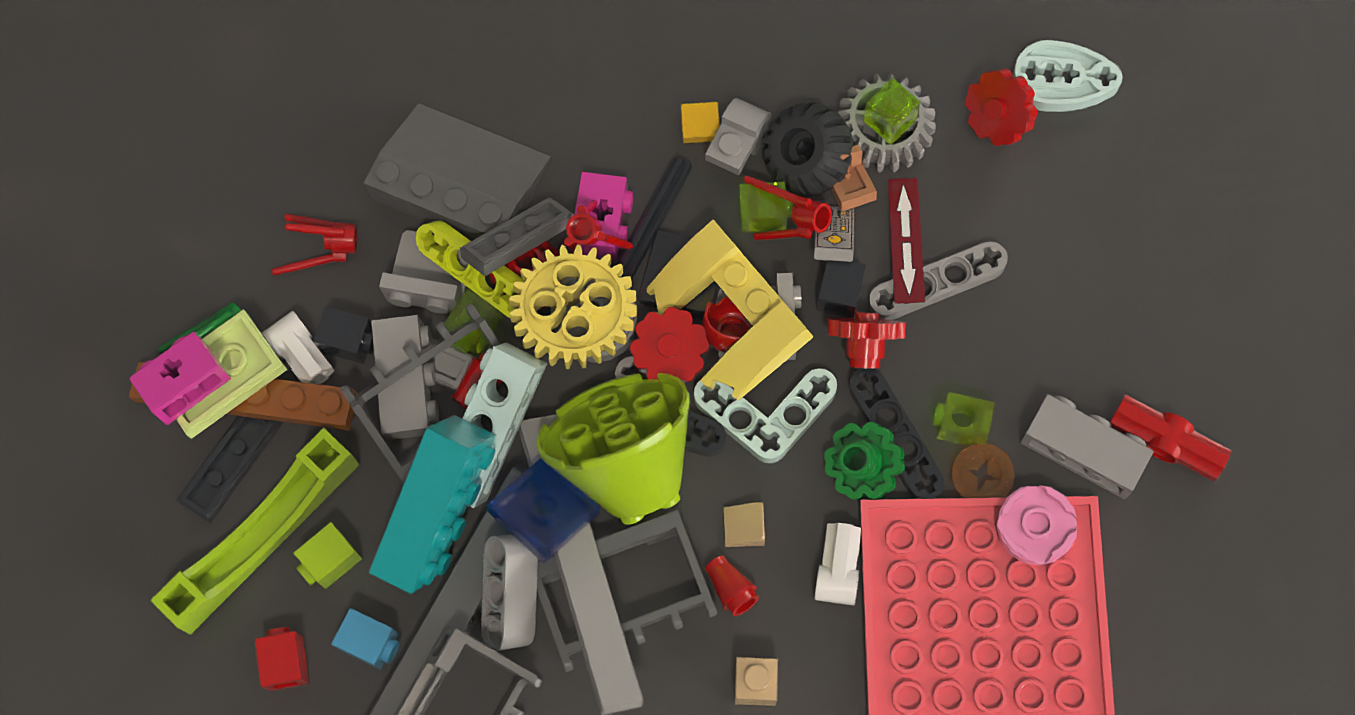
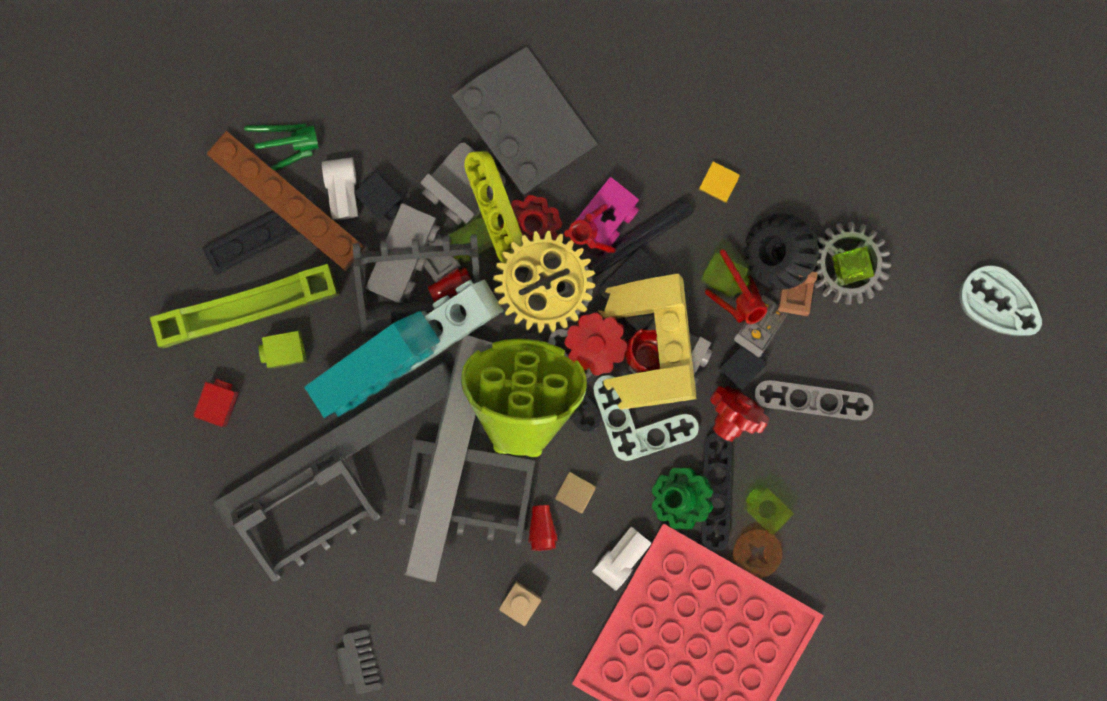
camera: 30 degrees right, 15 degrees up
dark pink brick [129,331,231,425] -> none
yellowish green tile [176,309,287,439] -> none
red plant [271,214,357,275] -> none
dark azure brick [331,608,400,670] -> none
dark grey tile [460,197,574,276] -> none
light grey beam [481,532,538,652] -> none
clear blue tile [486,458,601,564] -> none
light grey brick [705,98,771,175] -> none
dark red sticker [888,178,925,304] -> none
red plant [965,68,1038,146] -> none
bright pink tile [996,486,1077,566] -> none
light grey brick [1021,394,1154,500] -> none
red piece [1109,394,1232,482] -> none

